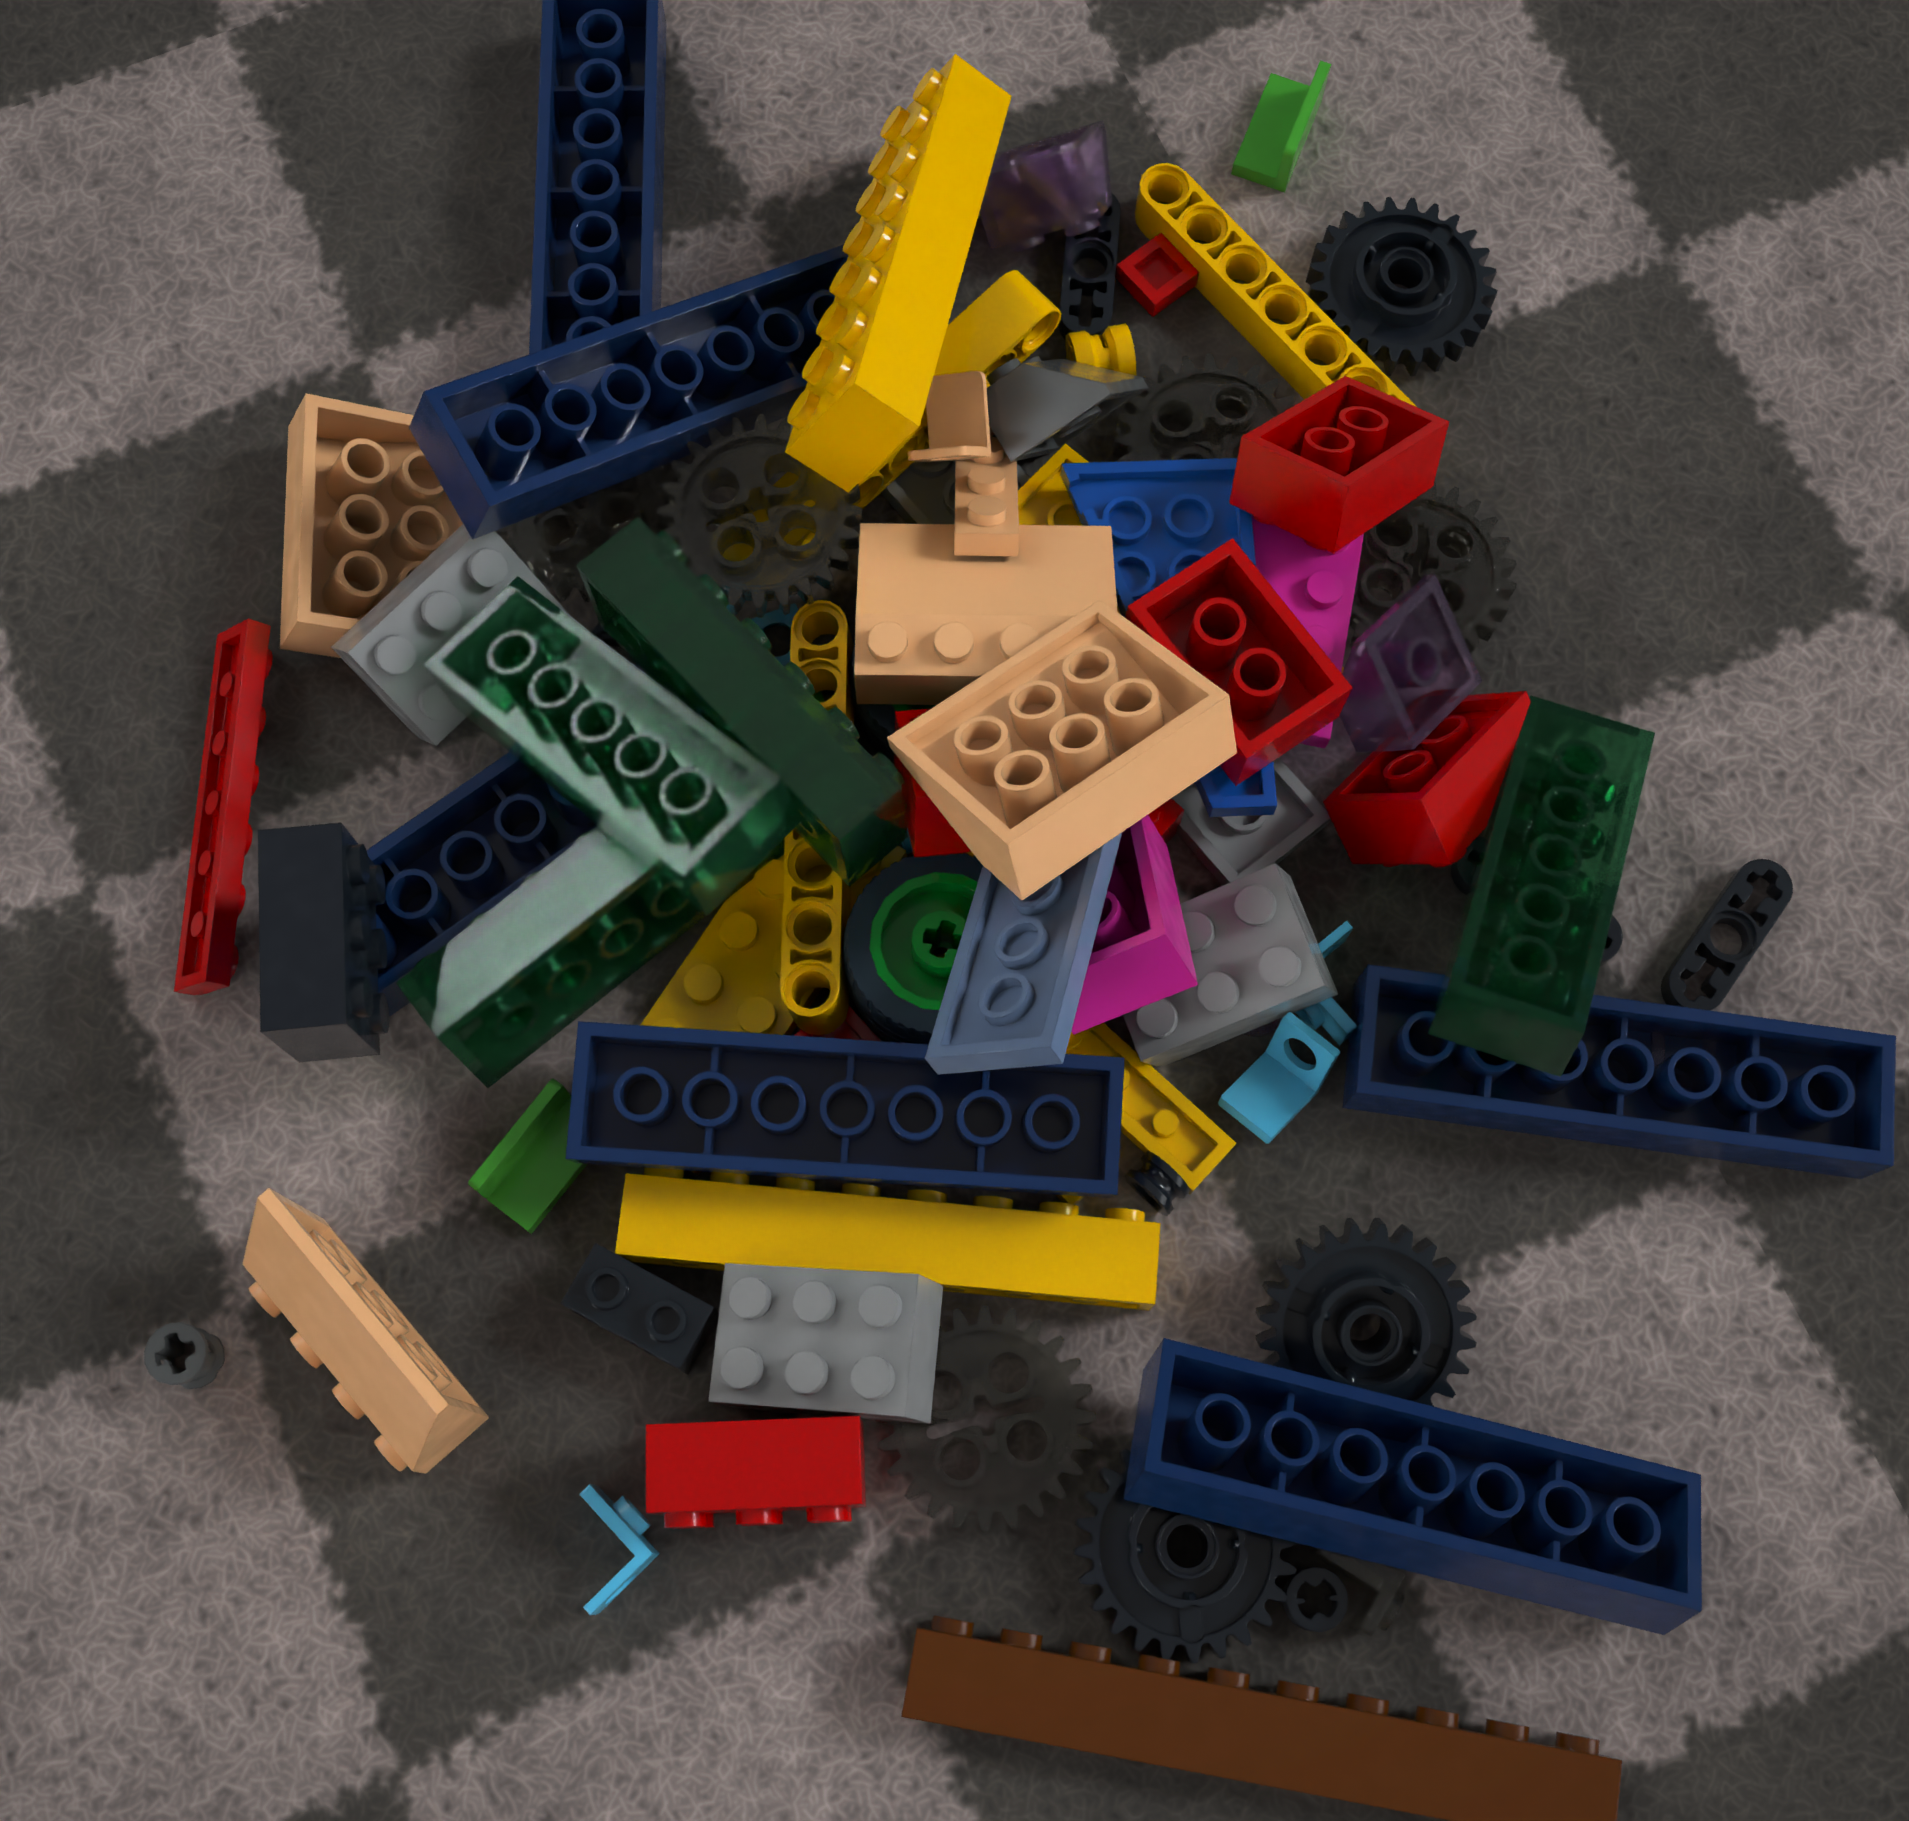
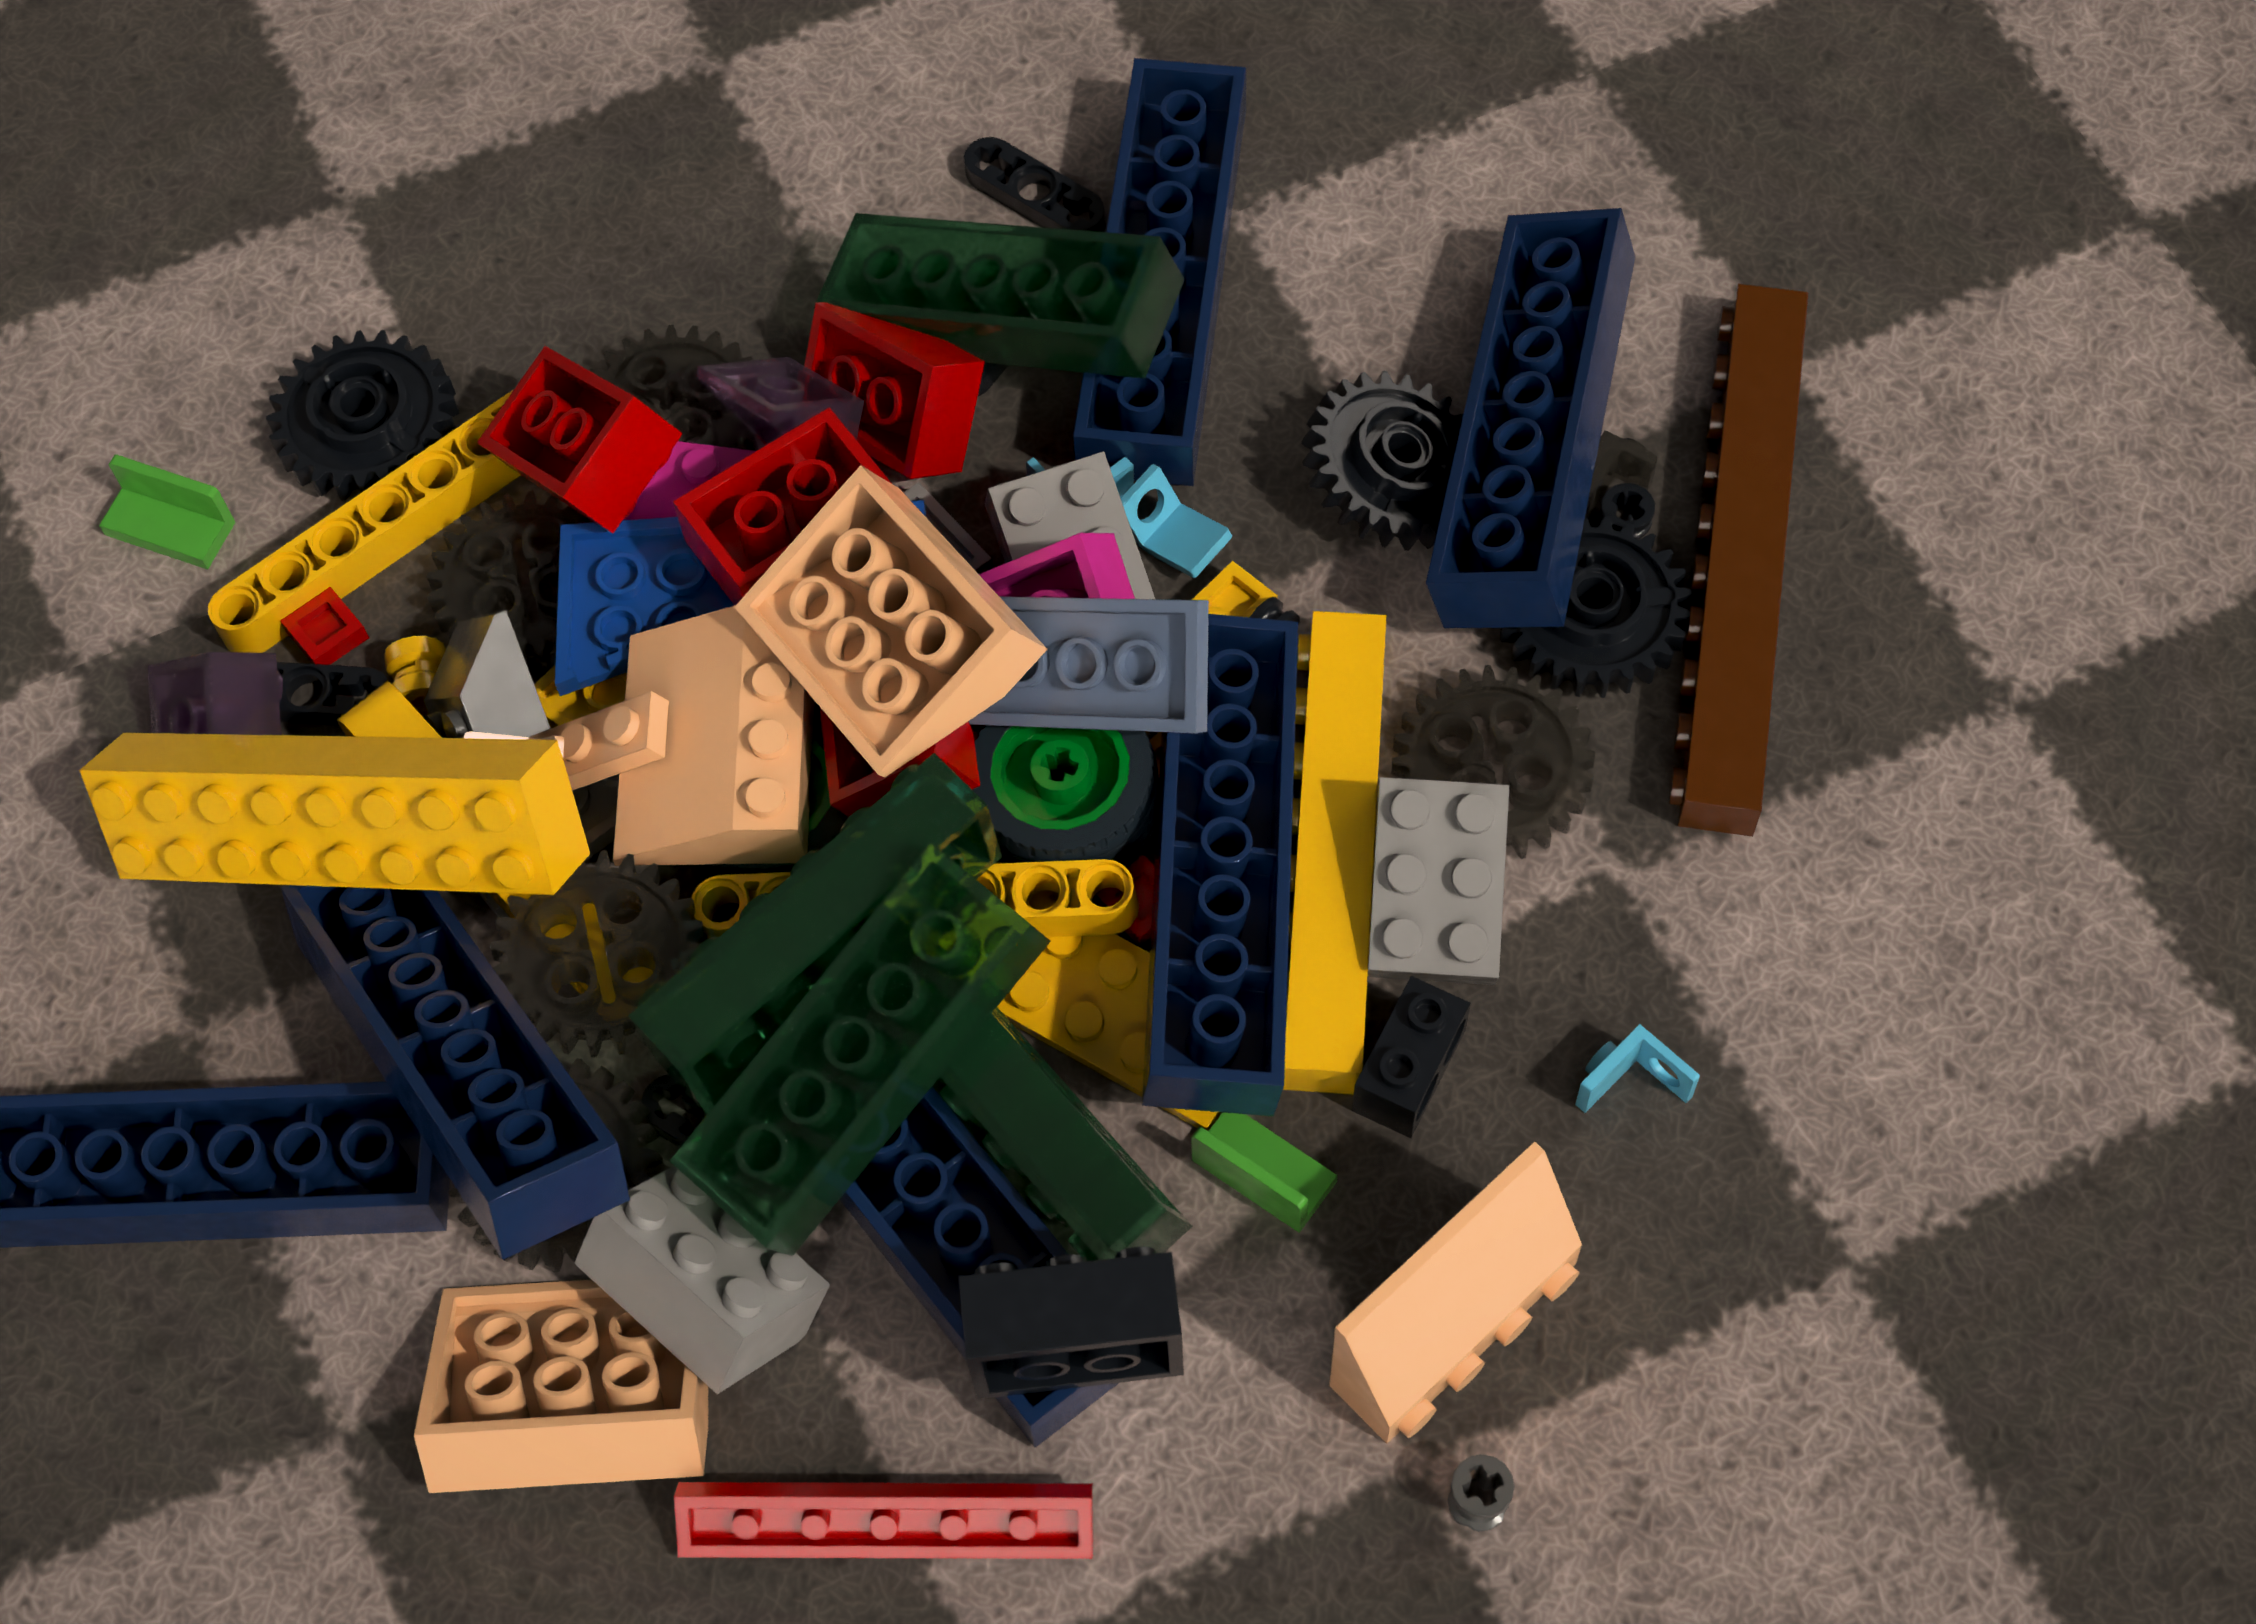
camera: 85 degrees left, 10 degrees down
red brick [646,1416,866,1529] -> none

